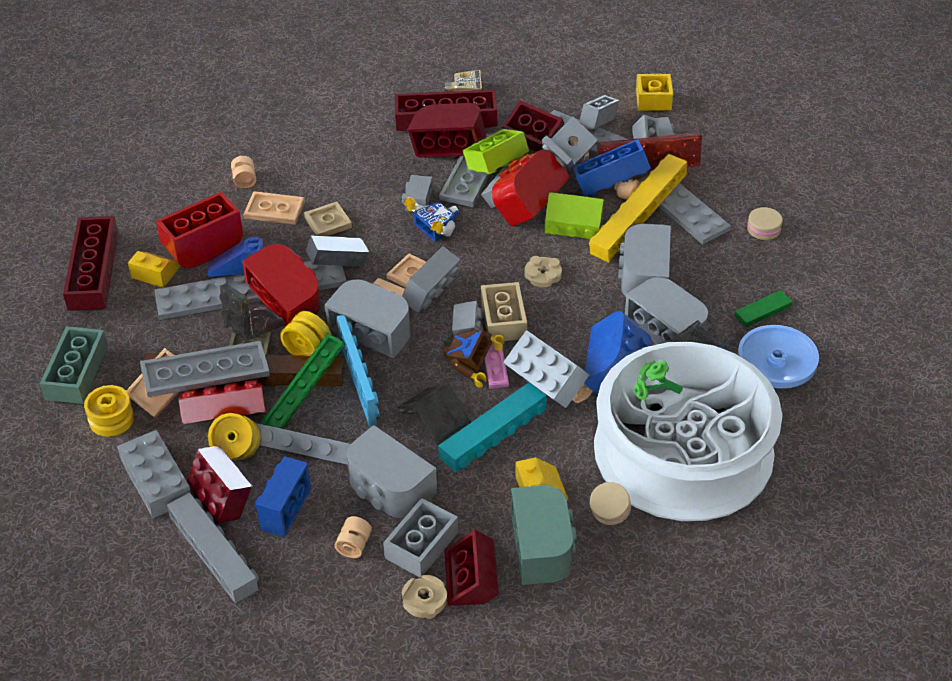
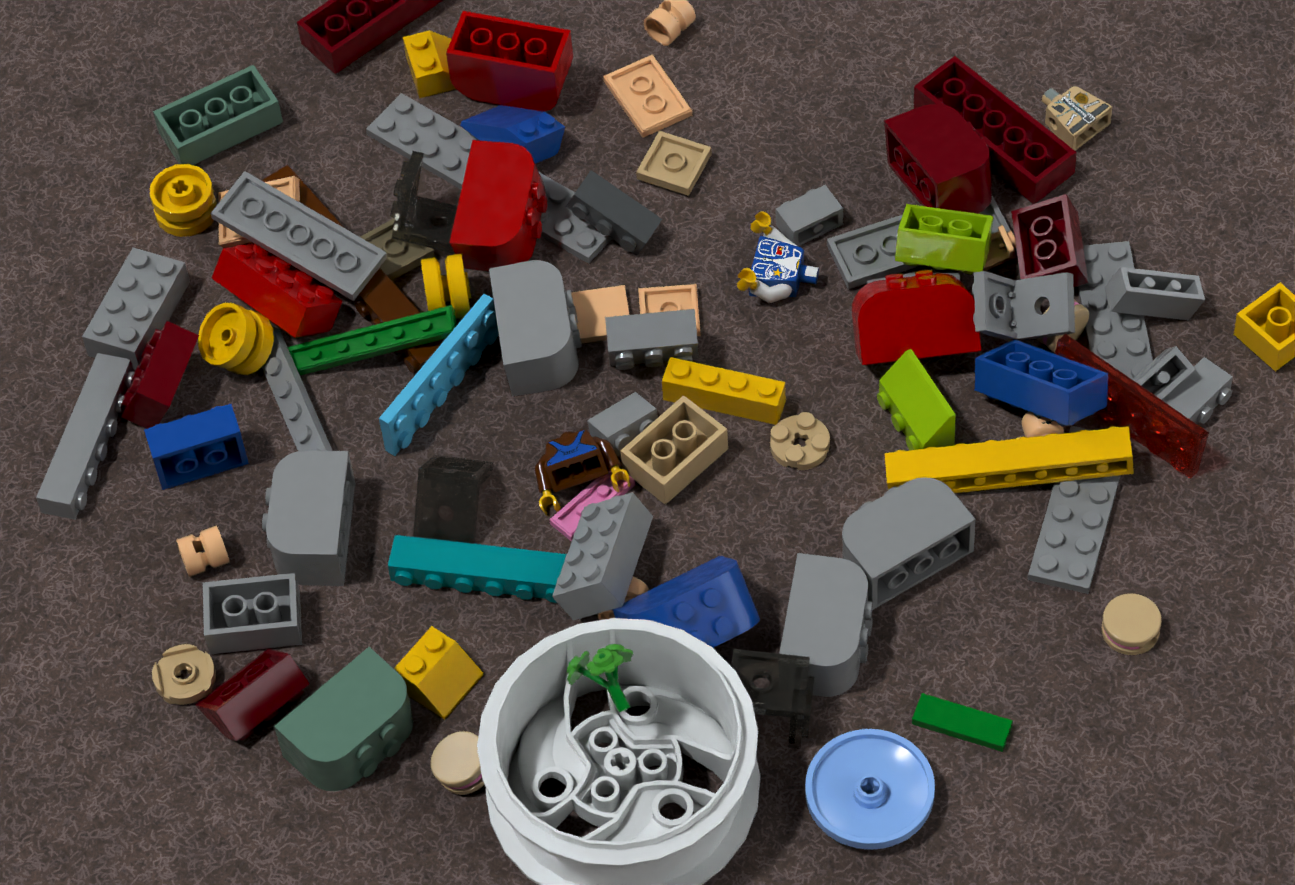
camera: 55 degrees right, 10 degrees up
none -> yellow brick [662,357,786,425]

